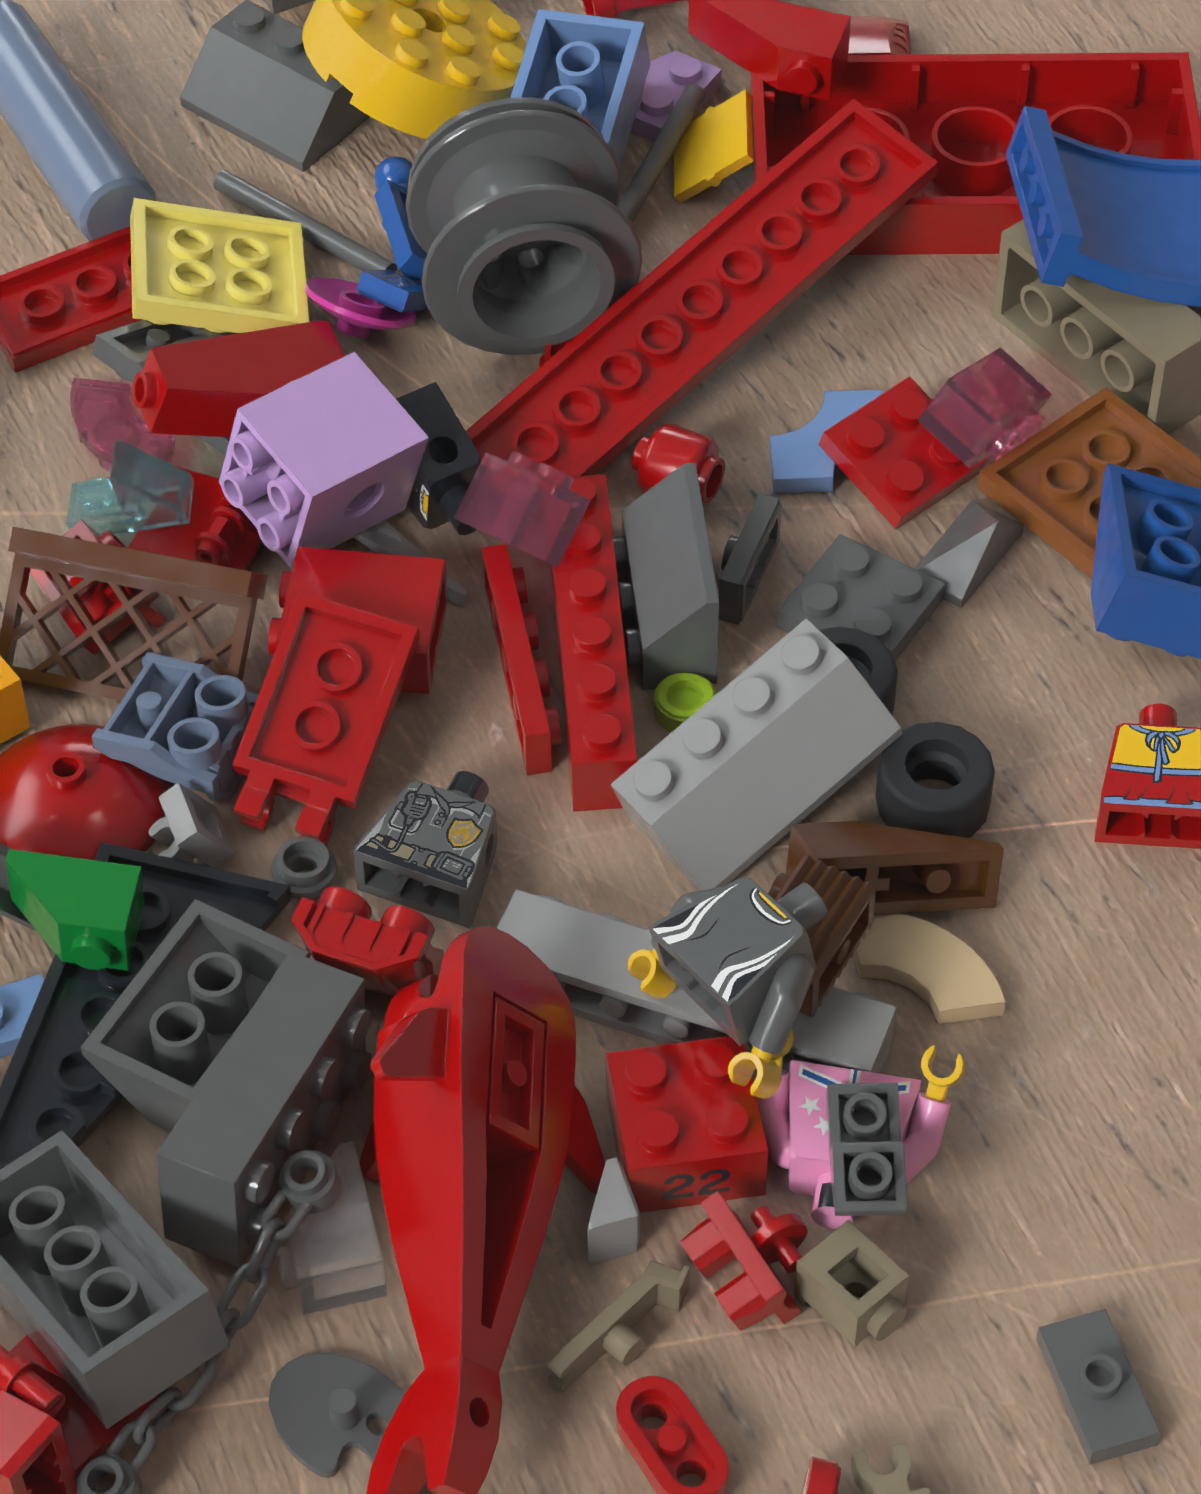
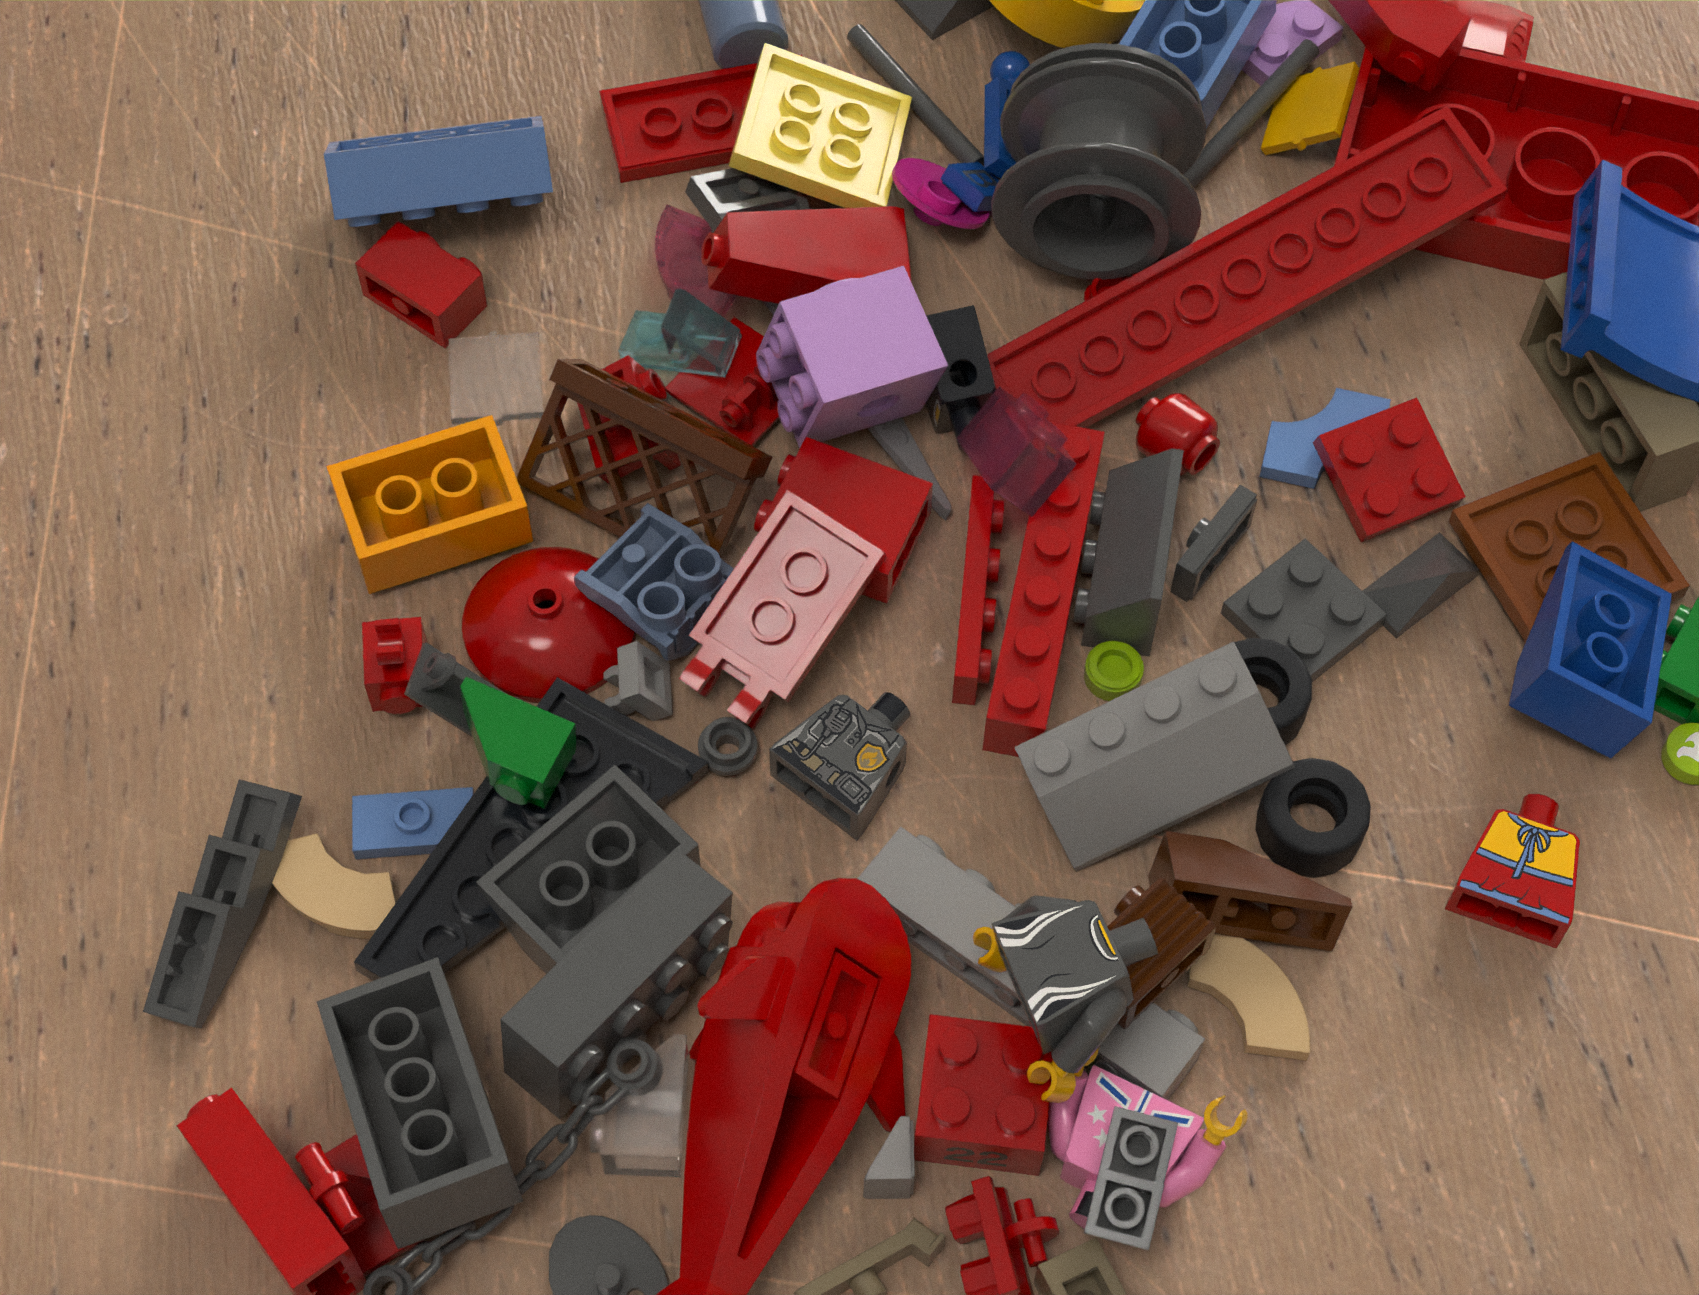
camera: 15 degrees right, 10 degrees up
red slope [291,887,444,998] -> none
clear pink brick [917,347,1053,468] -> none

